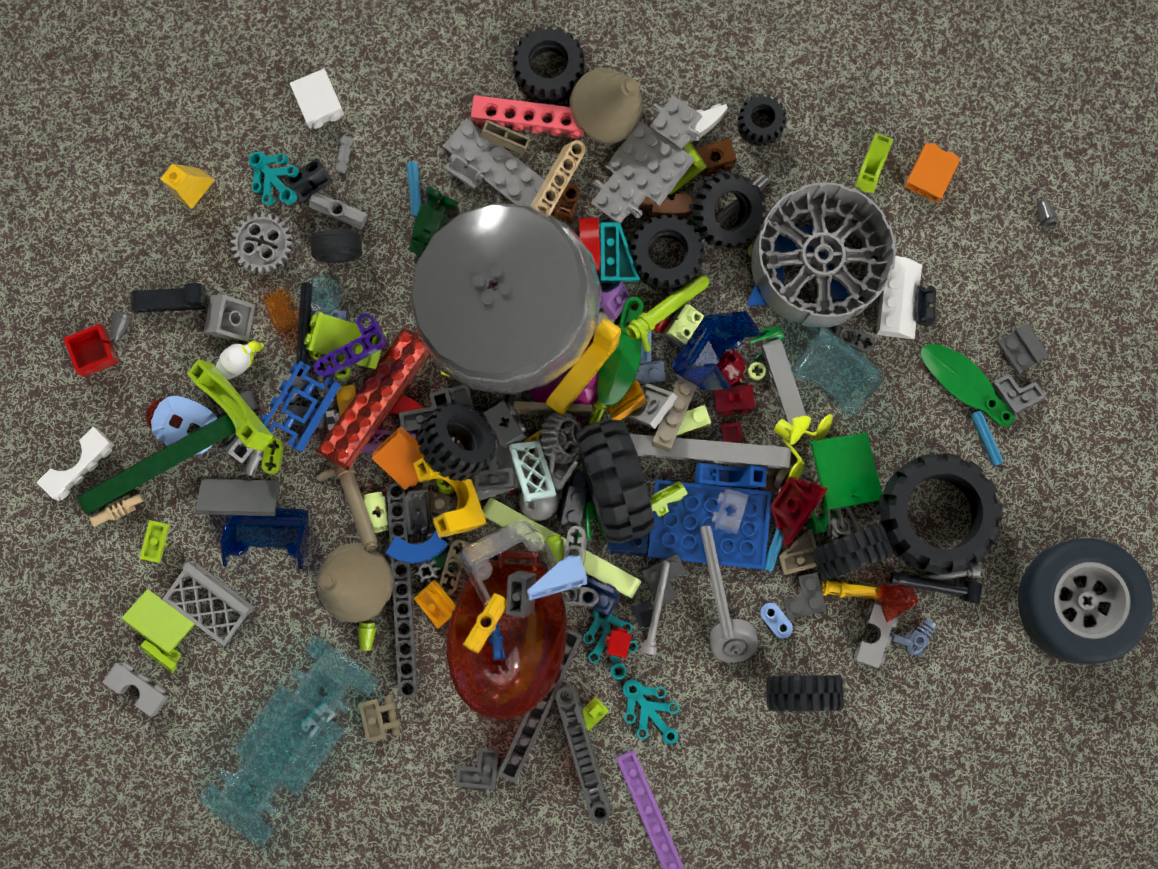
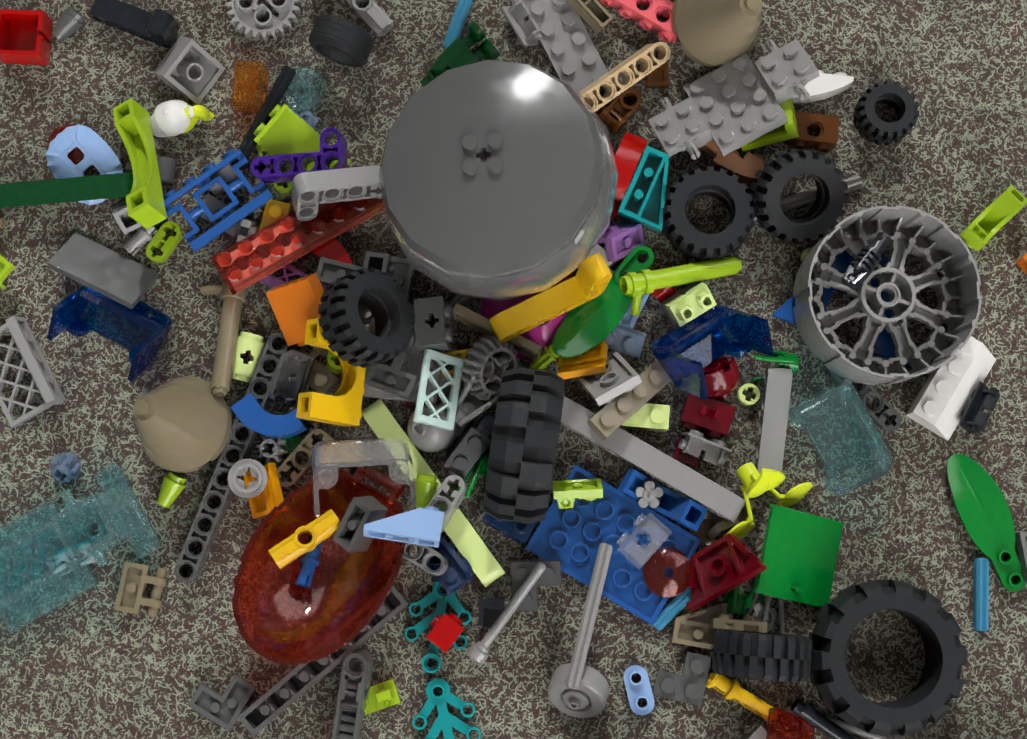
camera: 30 degrees right, 0 degrees up
none -> sand blue gear [50,452,82,482]
none -> light grey gear [228,459,268,498]
none -> light grey beam [291,165,383,221]
none -> light grey plant [635,481,663,508]
none -> clear red dish [643,548,691,597]
none -> reddish brown tile [645,63,669,88]
none -> light grey hinge [678,429,732,466]
none -> dark tan wing [711,613,767,633]
none -> black hinge [842,232,892,290]

